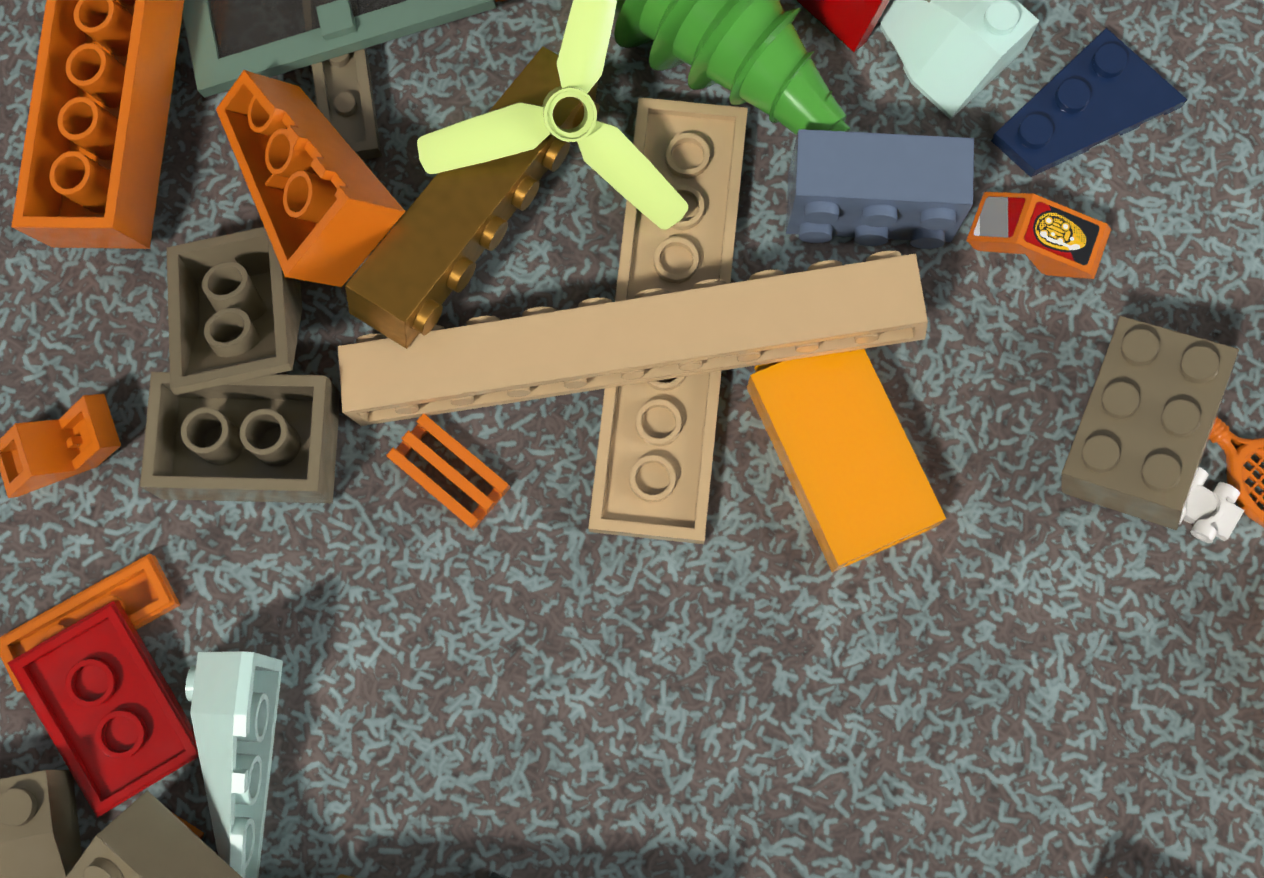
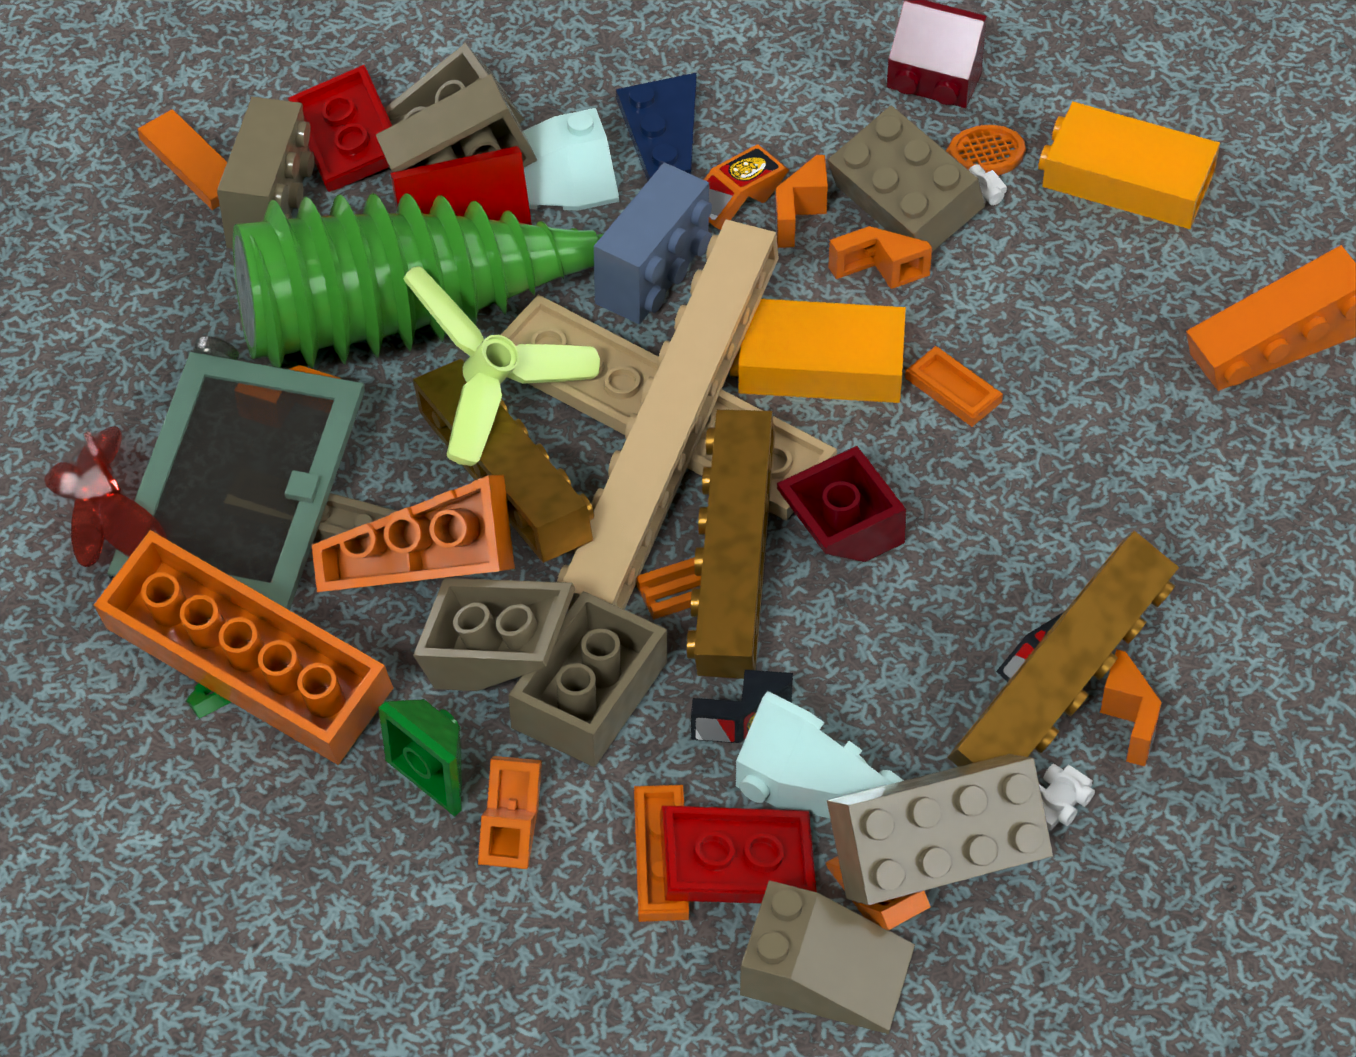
camera: 65 degrees left, 25 degrees down
none -> green slope [378,699,462,817]
none -> pearl gold brick [687,409,775,679]
none -> black slope [691,670,793,743]
none -> orange slope [775,155,828,248]
none -> dark red slope [777,446,906,562]
none -> orange slope [828,226,932,289]
none -> orange tile [905,346,1003,427]

